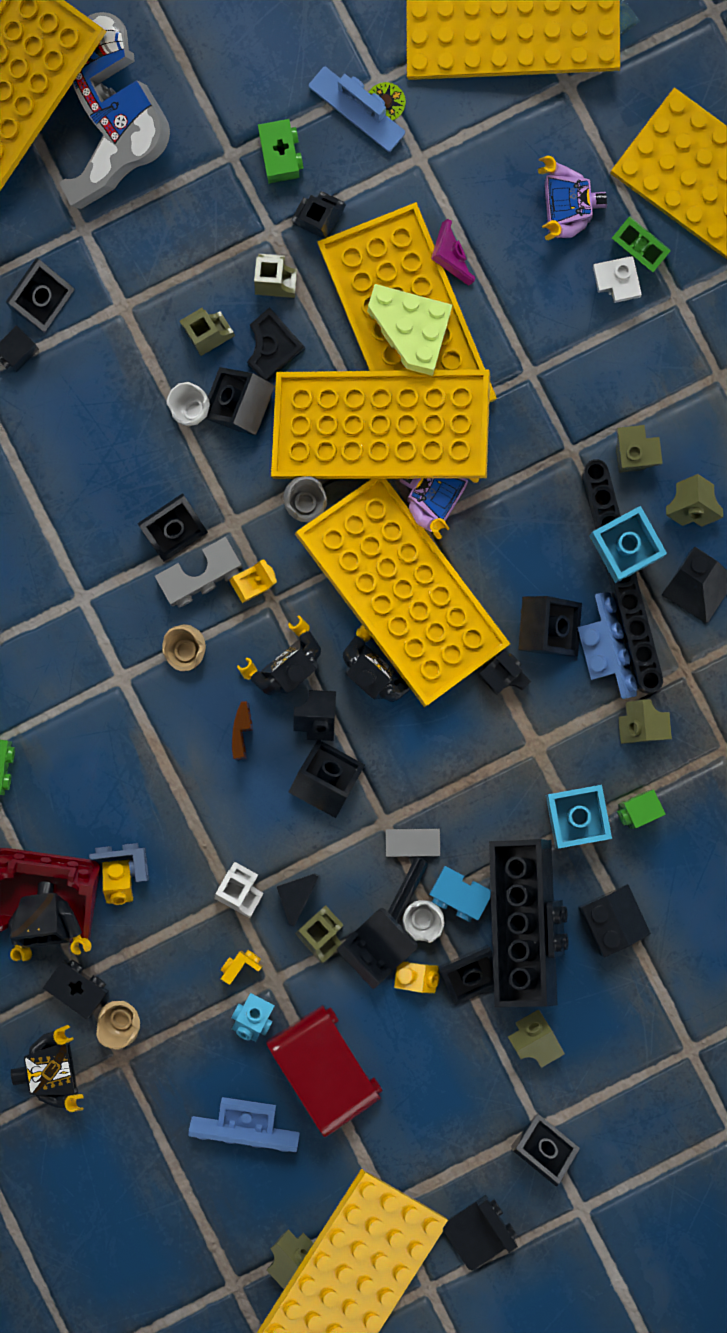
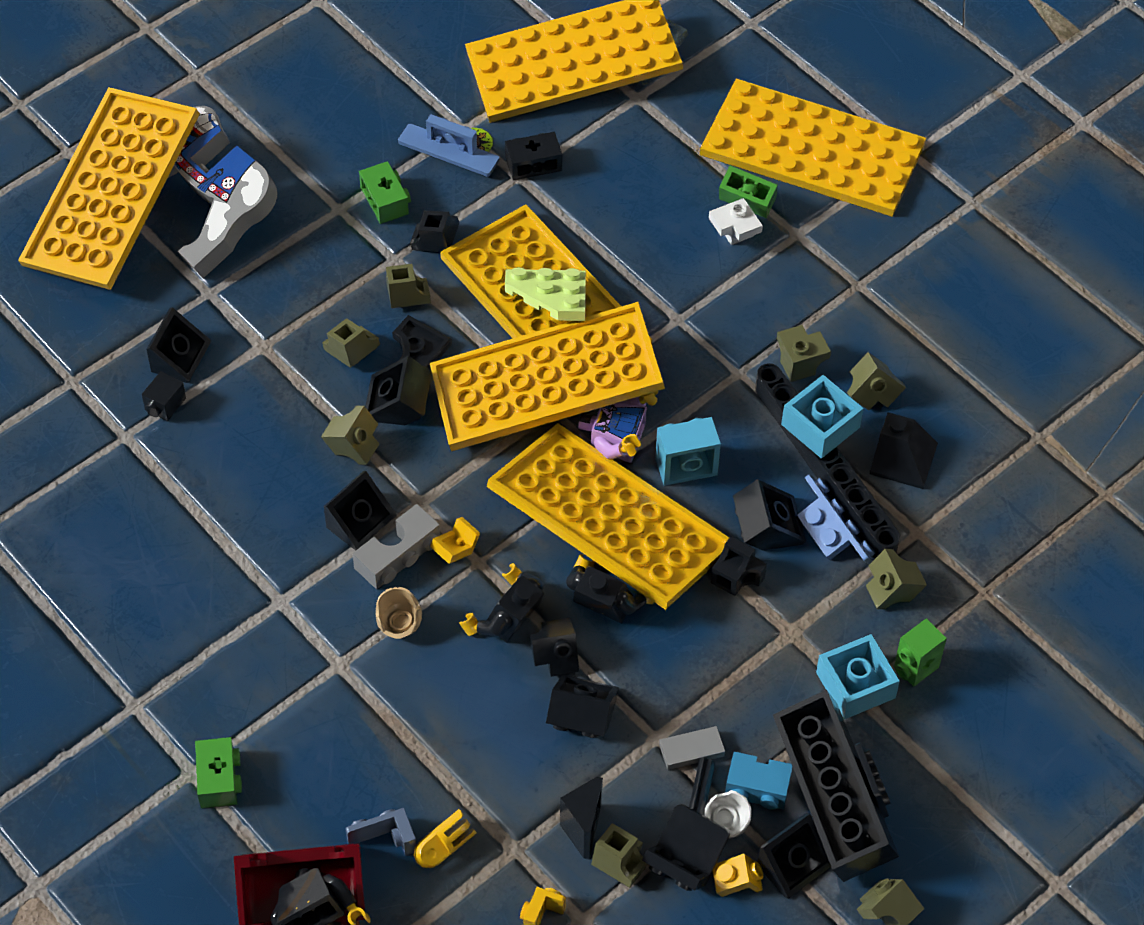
camera: 15 degrees left, 30 degrees down
yellow bracket [103,860,133,905] -> none
white hair [167,382,210,426] -> none
white brick [214,862,263,918] -> none
reddish brown slope [232,701,253,760] -> none
light grey hair [283,476,327,522] -> none
magenta tile [431,219,475,286] -> none
torso [538,156,607,241] -> none
black slope [579,884,651,958] -> none
none -> olive brick [321,406,379,465]
none -> yellow arm [414,809,476,868]
none -> black brick [505,132,562,180]
none -> medium azure brick [655,417,721,486]

